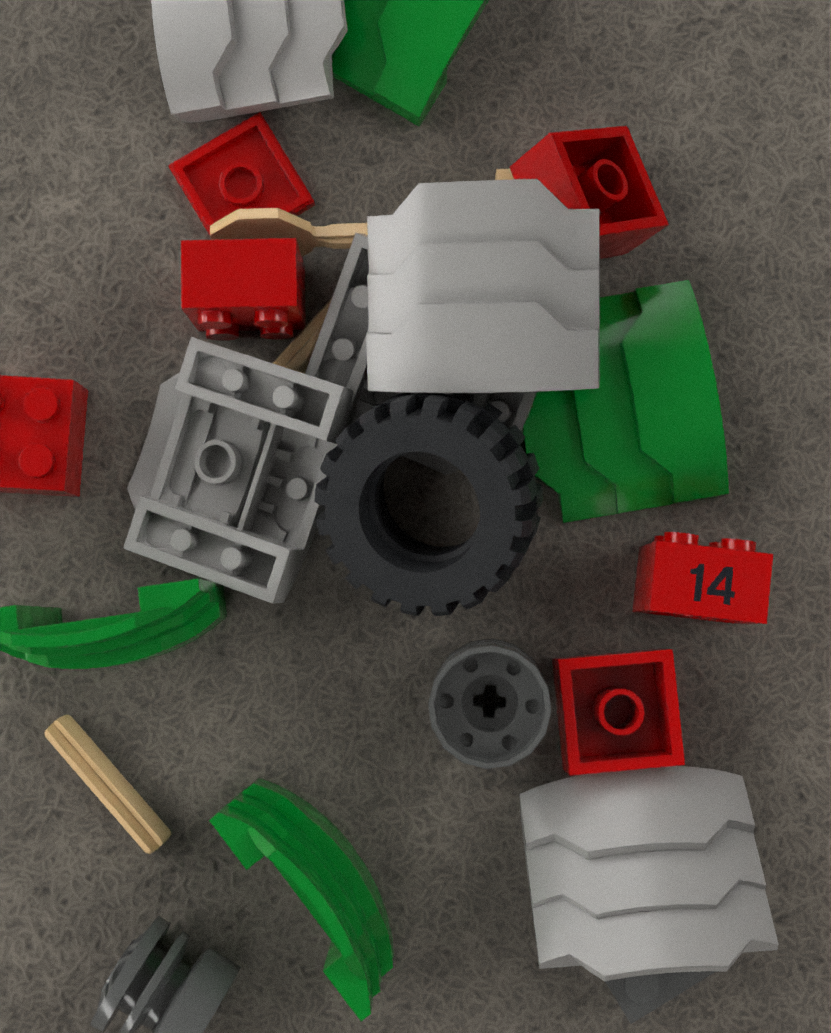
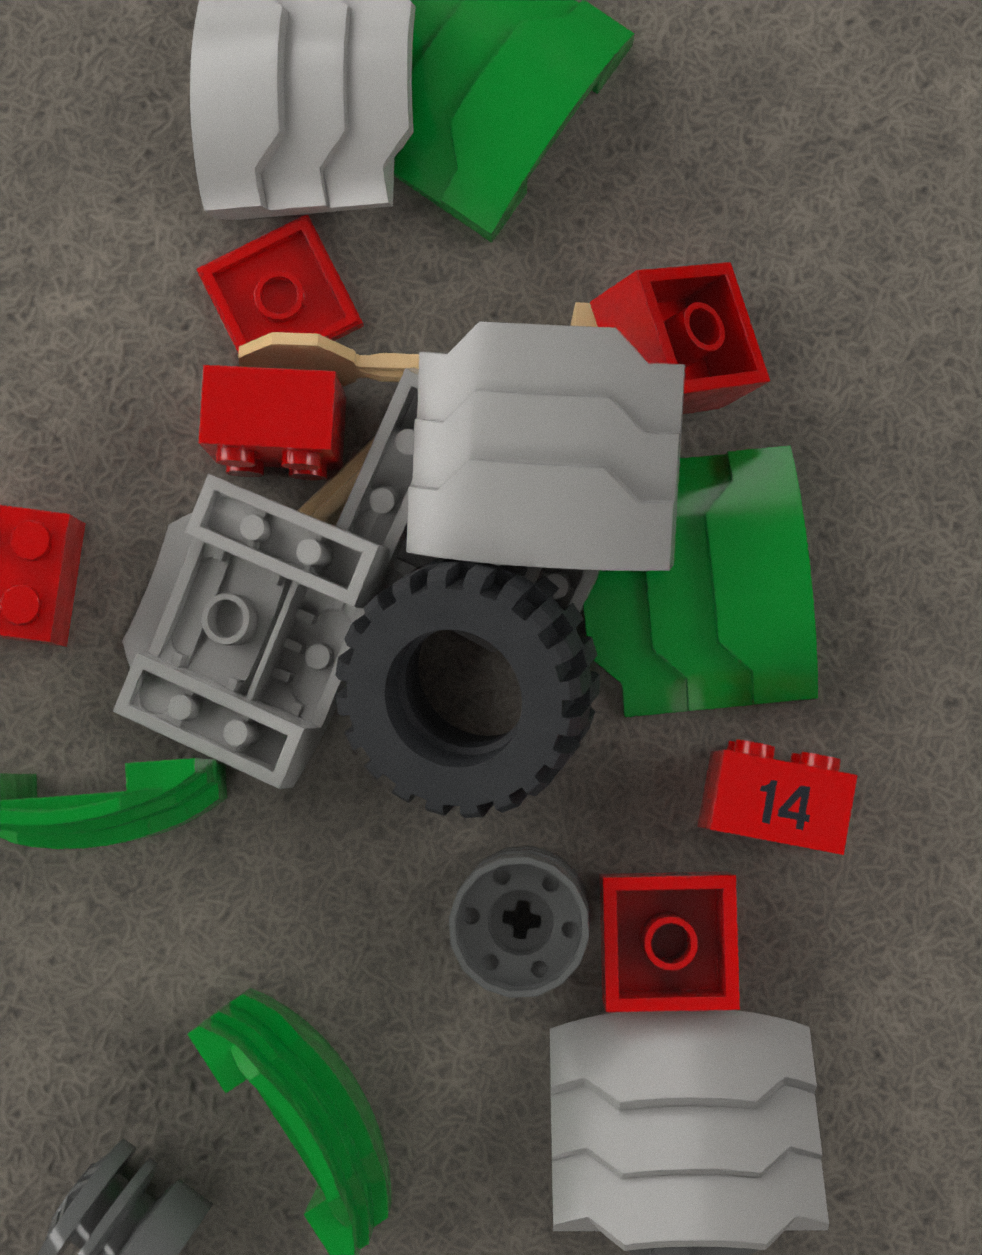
camera: 10 degrees right, 0 degrees up
tan axle [44,715,171,854] -> none

